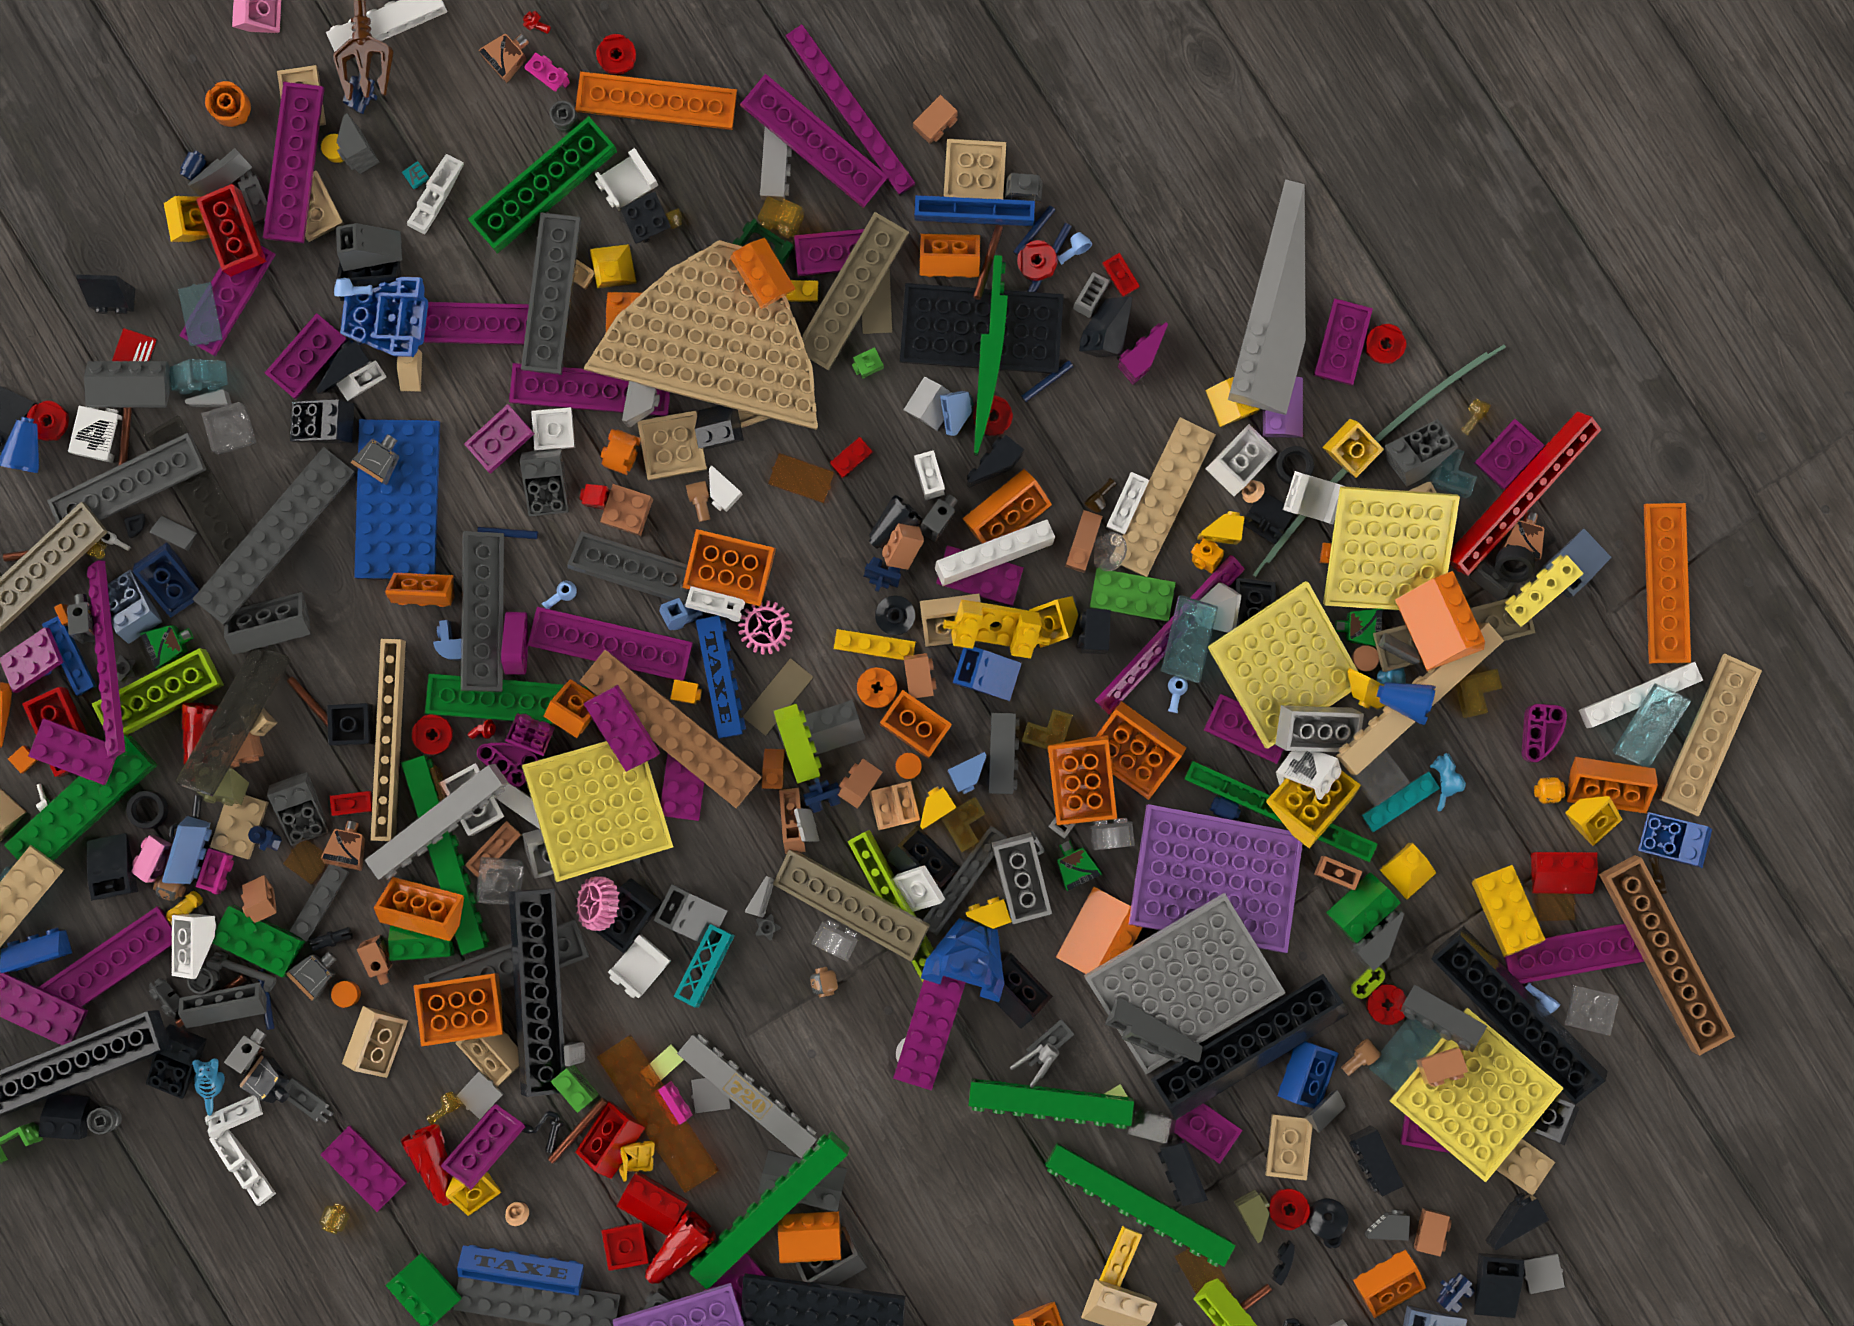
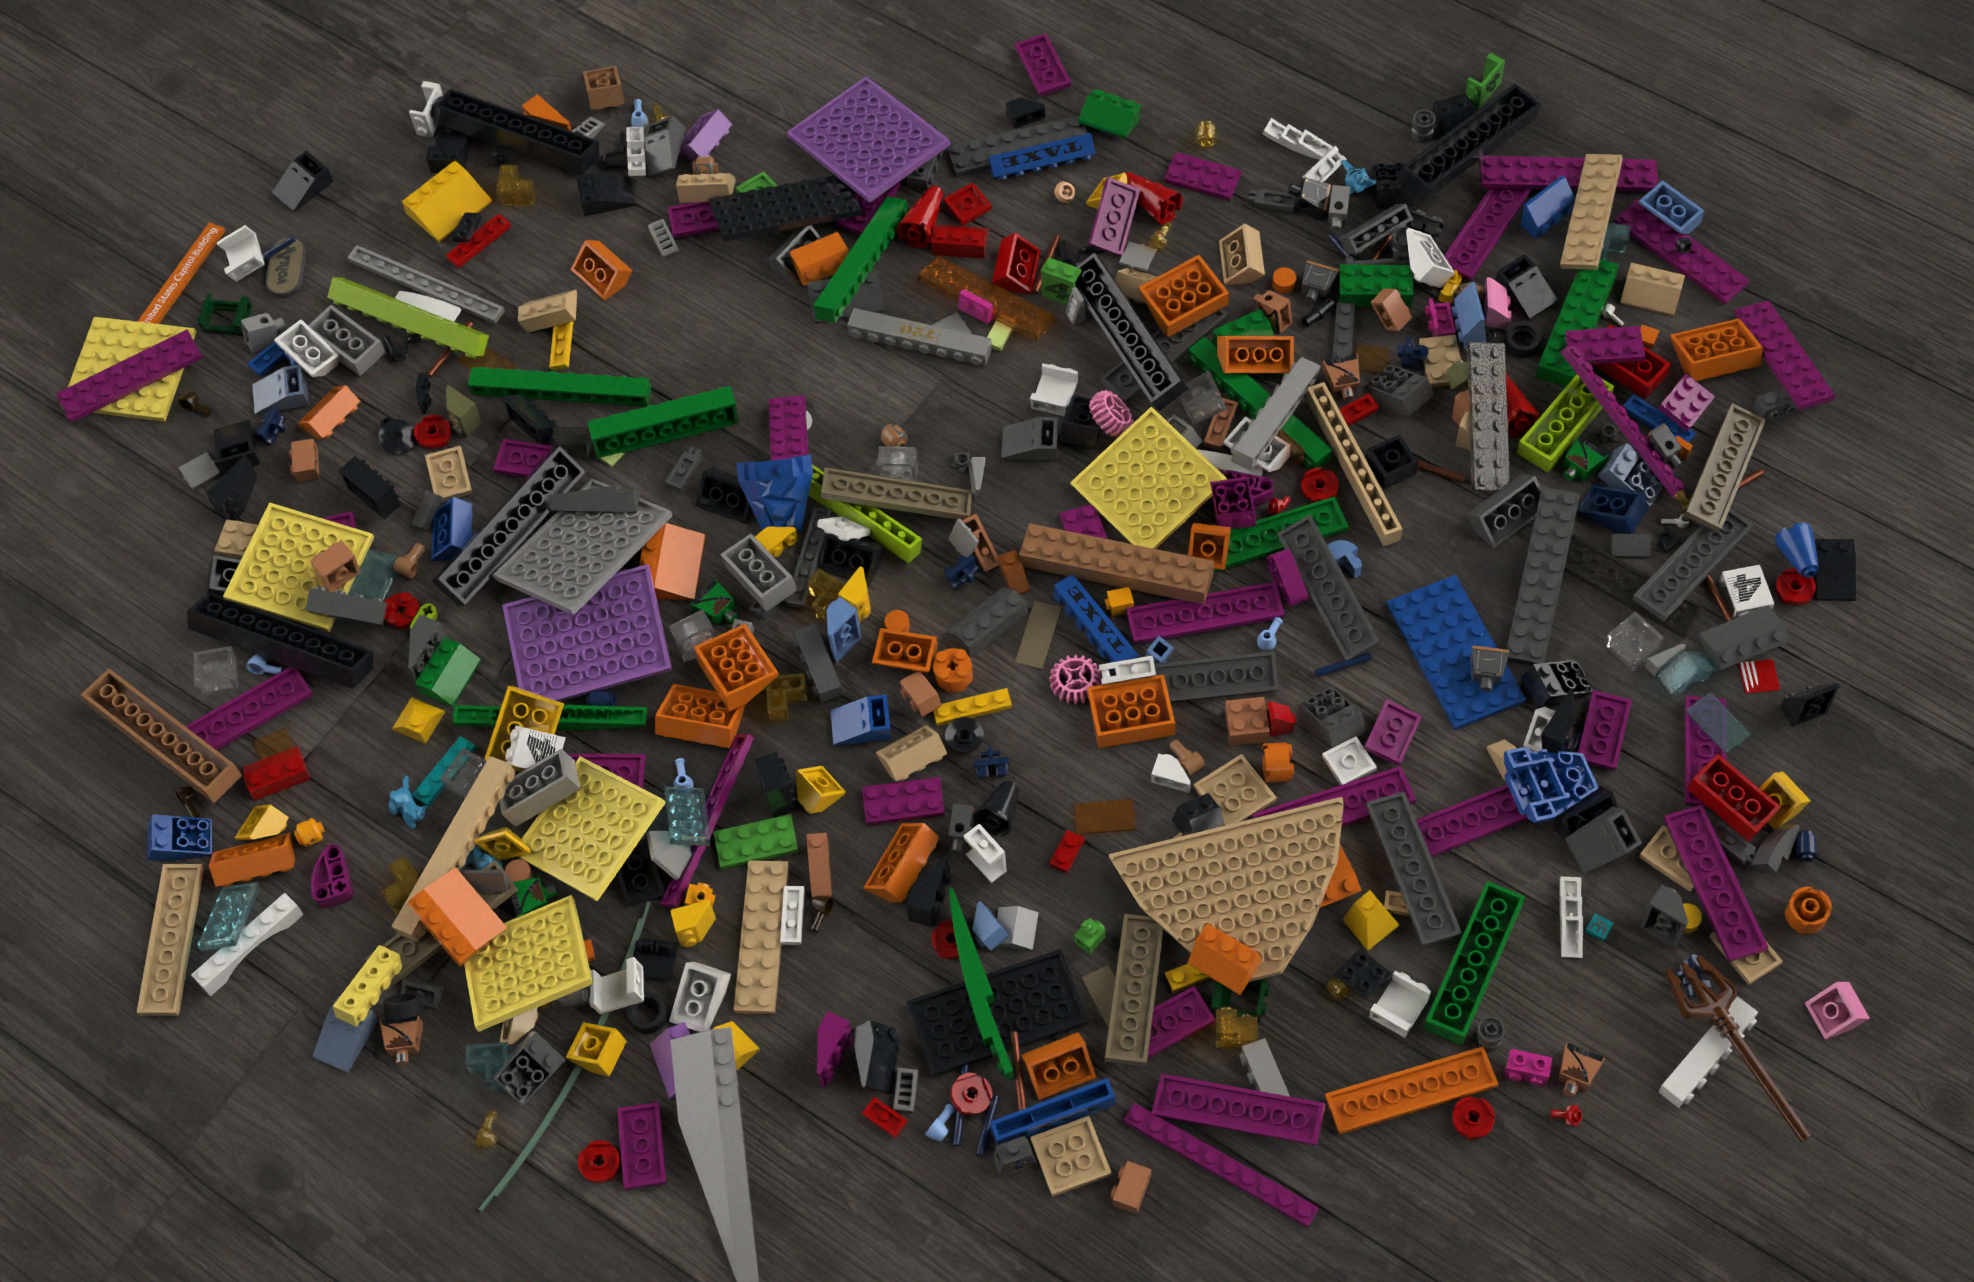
camera: 160 degrees right, 25 degrees down
light blue bar [334,278,373,296] -> none
orange slope [385,573,455,607] -> none
magenta plate [584,684,660,772] -> none
yellow piece [619,1141,655,1182] -> none
light grey slope [622,381,660,427] -> none
teal fence [674,924,735,1008] -> none
lime brick [774,704,822,784] -> none
nougat brick [838,759,883,809] -> none
light nougat slope [869,781,920,830] -> none
nougat brick [882,523,924,570] -> none
white brick [935,520,1055,586] -> none
yellow brick [943,599,1050,659] -> none
light grey plant [1010,1043,1059,1088] -> none
dark blue bar [1021,361,1073,402] -> none
clear dish [1094,532,1127,571] -> none
light nougat hat [1242,480,1265,503] -> none
nougat brick [1314,856,1362,890] -> none
dark grey slope [1365,1209,1410,1241] -> none
blue cone [1376,682,1436,725] -> none
red brick [1449,411,1602,576] -> none
yellow brick [1472,865,1545,957] -> none
magenta plate [1474,419,1544,490] -> none
orange plate [1644,503,1691,664] -> none

